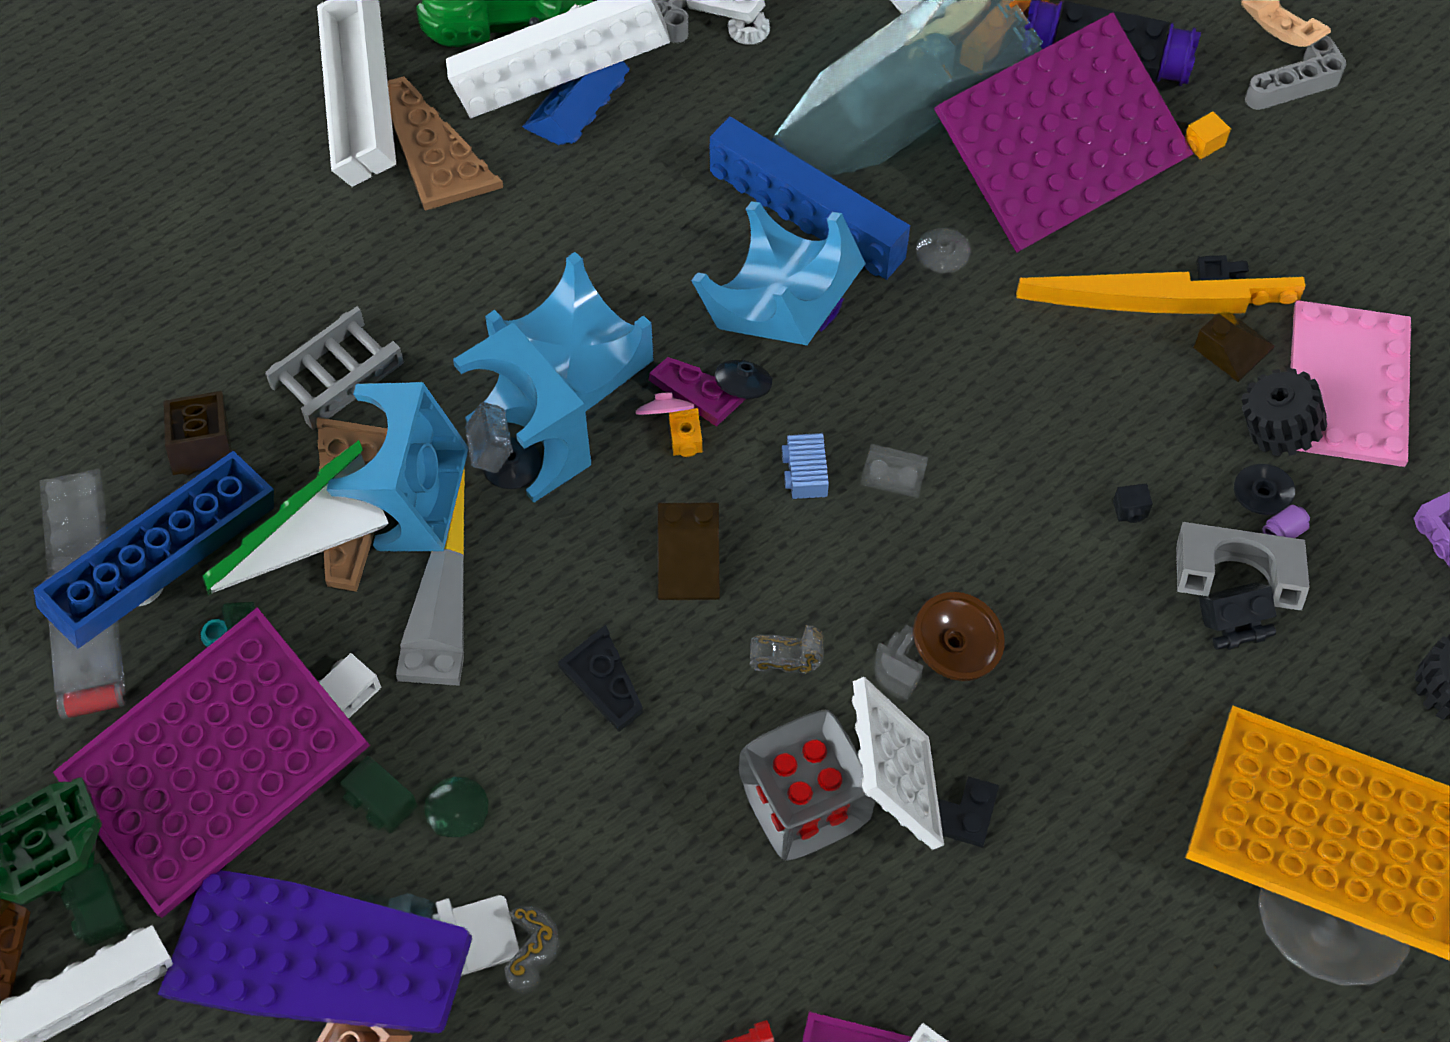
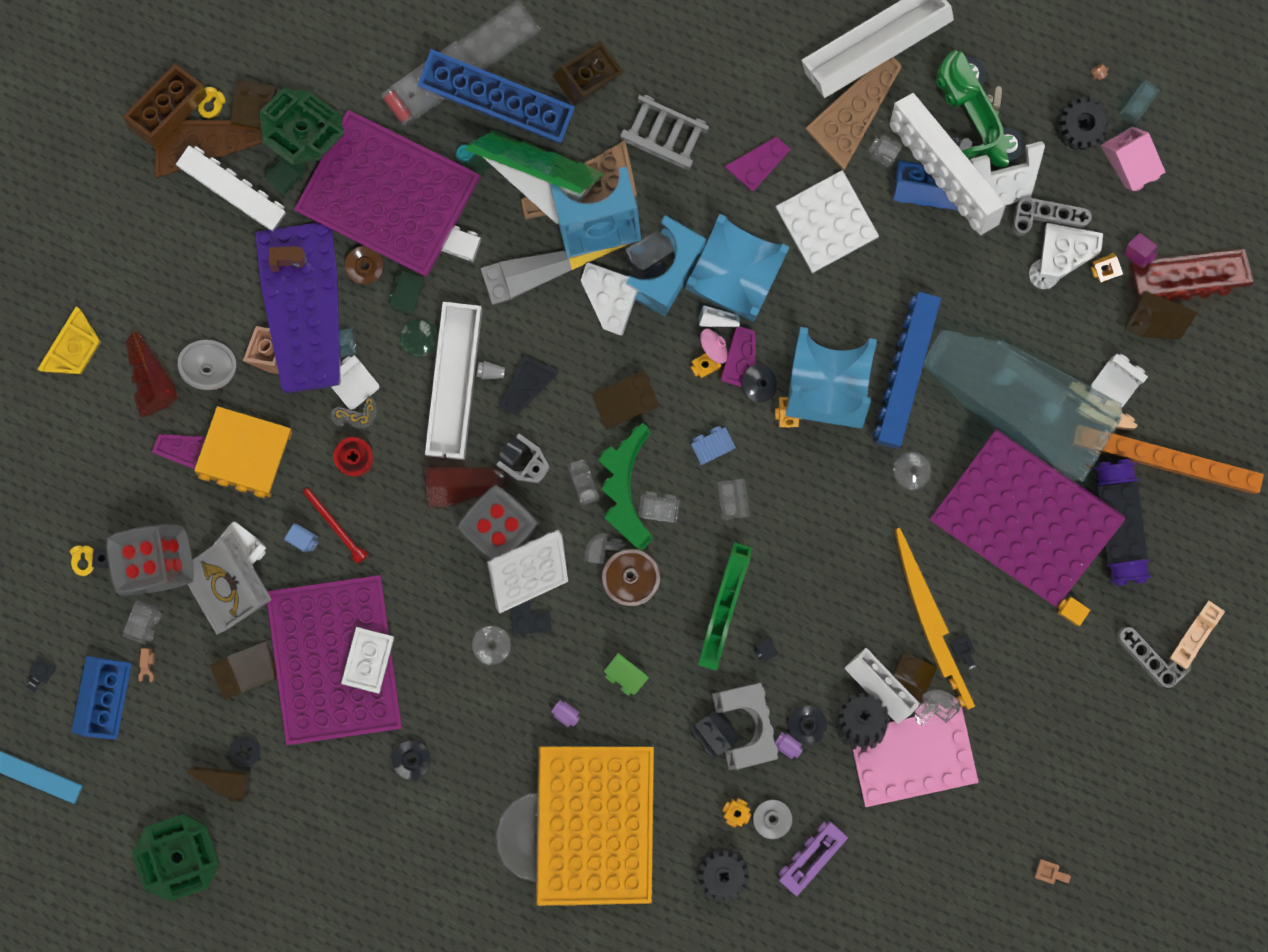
camera: 60 degrees right, 25 degrees up
none -> reddish brown leg [269,246,307,272]
none -> red brick [333,437,374,477]
none -> reddish brown dish [345,246,383,285]
none -> white piece [425,302,482,460]
none -> clear red wedge [426,467,504,508]
none -> clear dish [472,626,511,665]
none -> light grey cone [476,361,505,379]
none -> light grey piece [497,434,550,484]
none -> medium lavender brick [551,700,580,727]
none -> white plate [581,263,638,335]
none -> green arch [598,423,654,552]
none -> bright green slope [604,653,649,696]
none -> clear brick [638,491,680,523]
none -> green arch [698,542,753,671]
none -> white slope [699,306,740,327]
none -> light orange brick [722,798,751,828]
none -> magenta wing [724,137,791,192]
none -> light grey dish [753,800,792,839]
none -> white plate [775,171,879,273]
none -> light orange brick [775,397,801,428]
none -> white brick [844,648,920,724]
none -> clear brick [869,135,901,168]
none -> clear brick [915,690,960,726]

